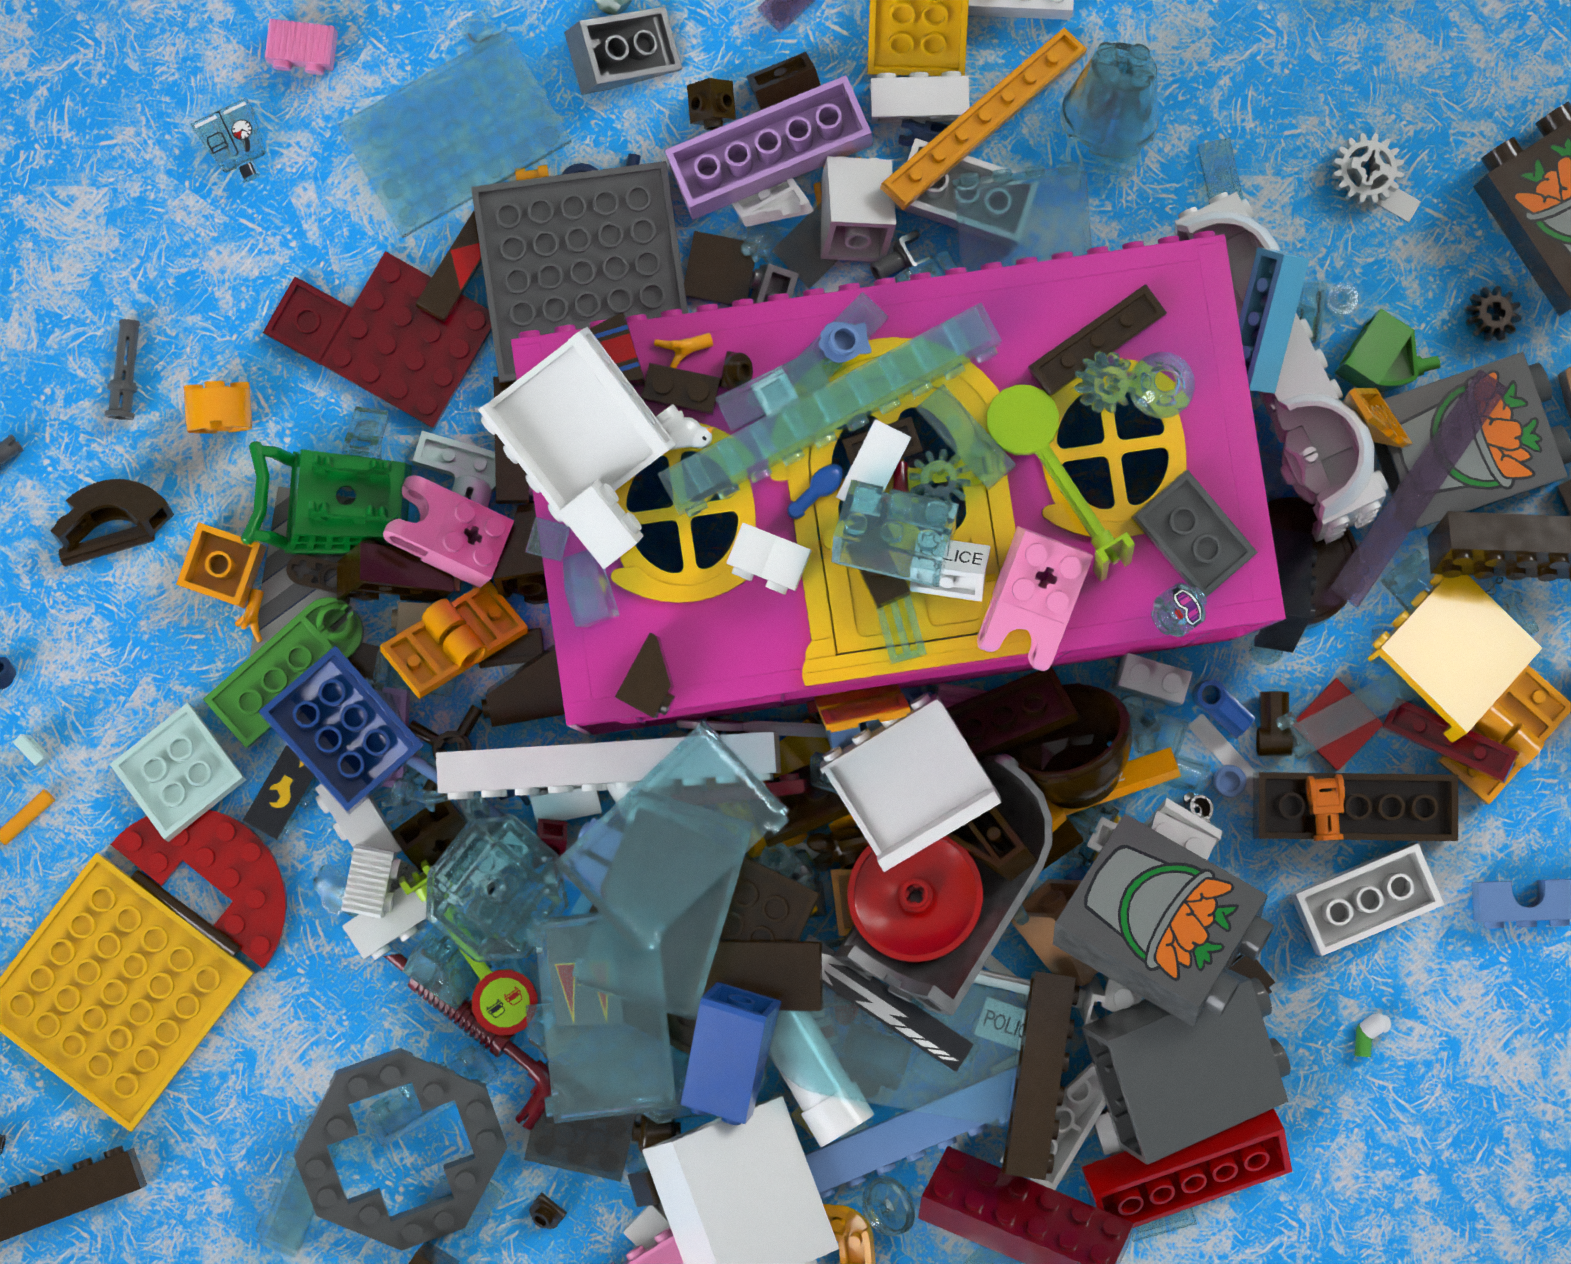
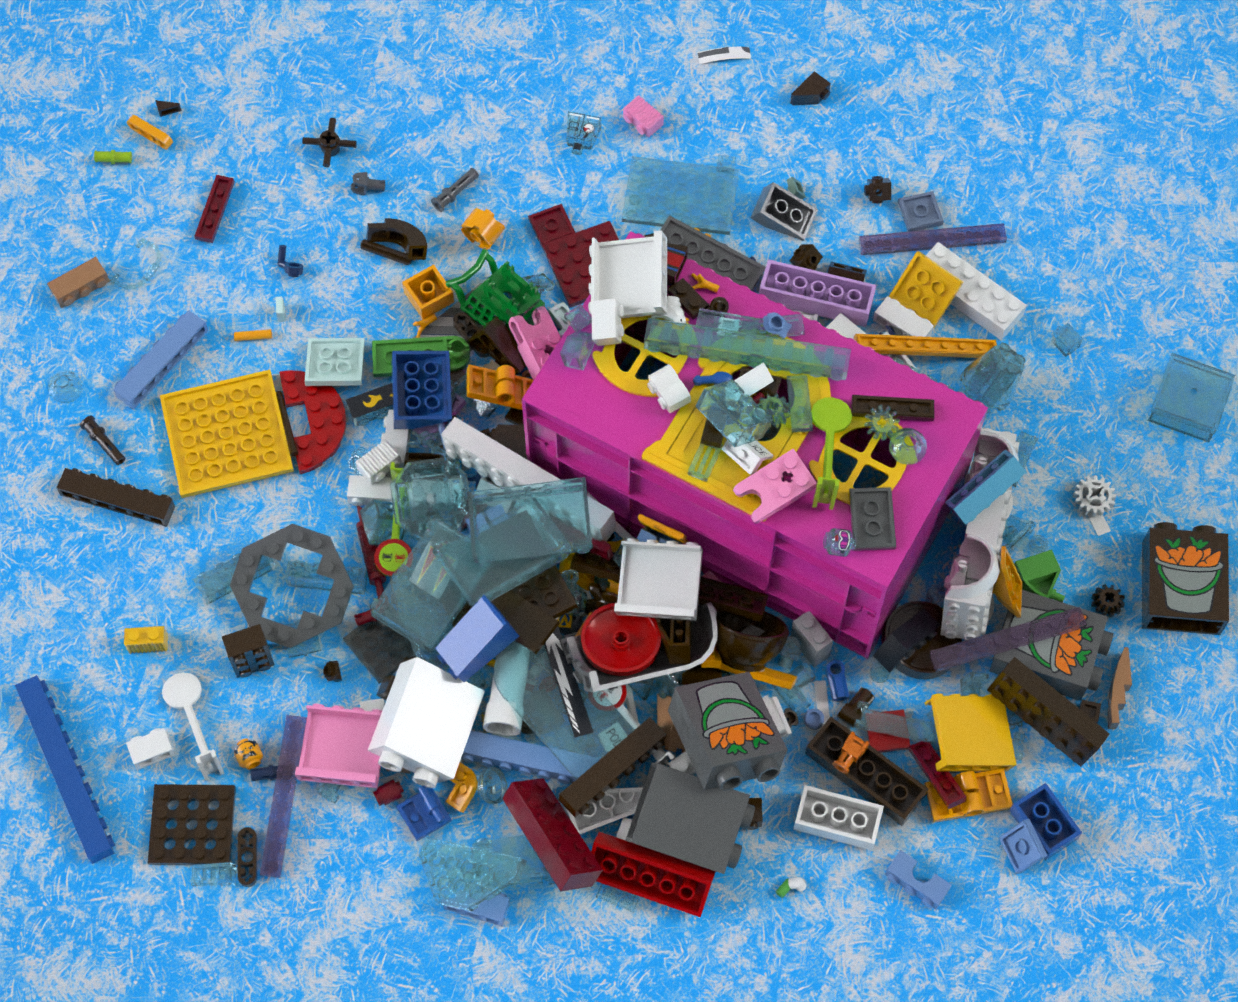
camera: 40 degrees right, 20 degrees down
dark brown slope [615,633,676,719] -> none

